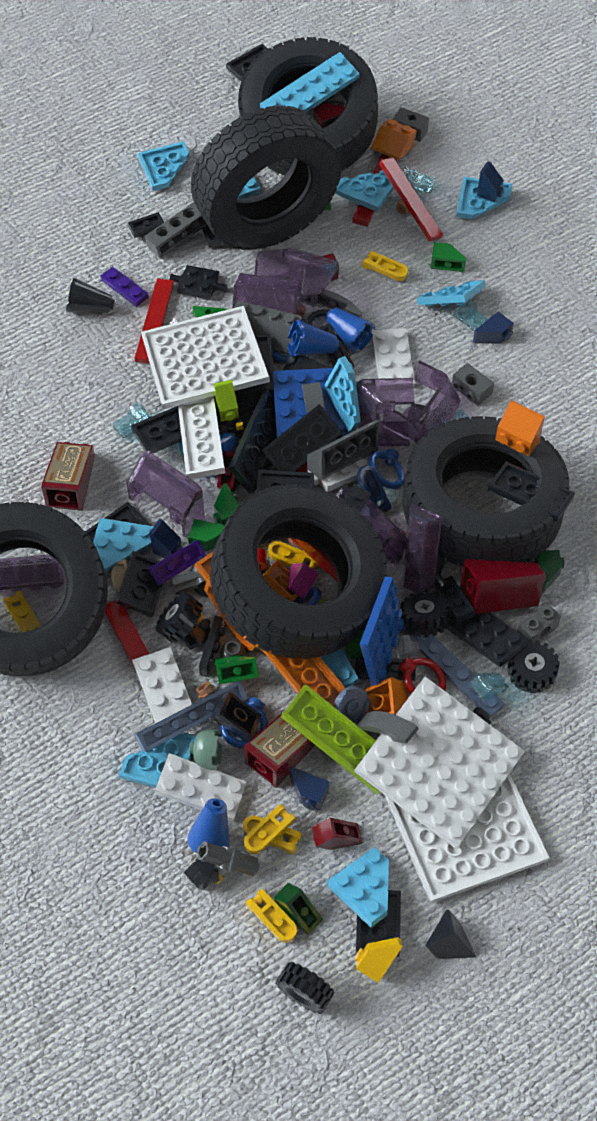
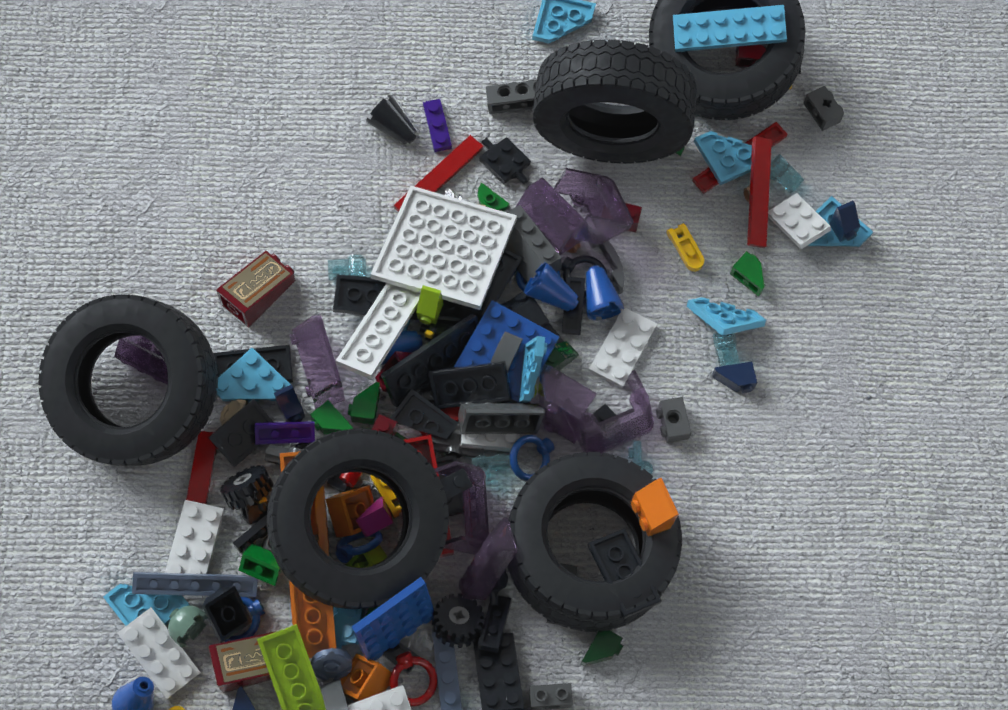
camera: 30 degrees right, 10 degrees up
yellow plate [3,590,41,632] -> none
black plate [128,212,164,238] -> none
nougat plate [196,682,215,699] -> none
dark blue plate [357,466,392,518] -> none
orange slope [371,119,417,160] -> none
dark red slope [460,559,546,614] -> none
none -> white plate [768,193,831,249]

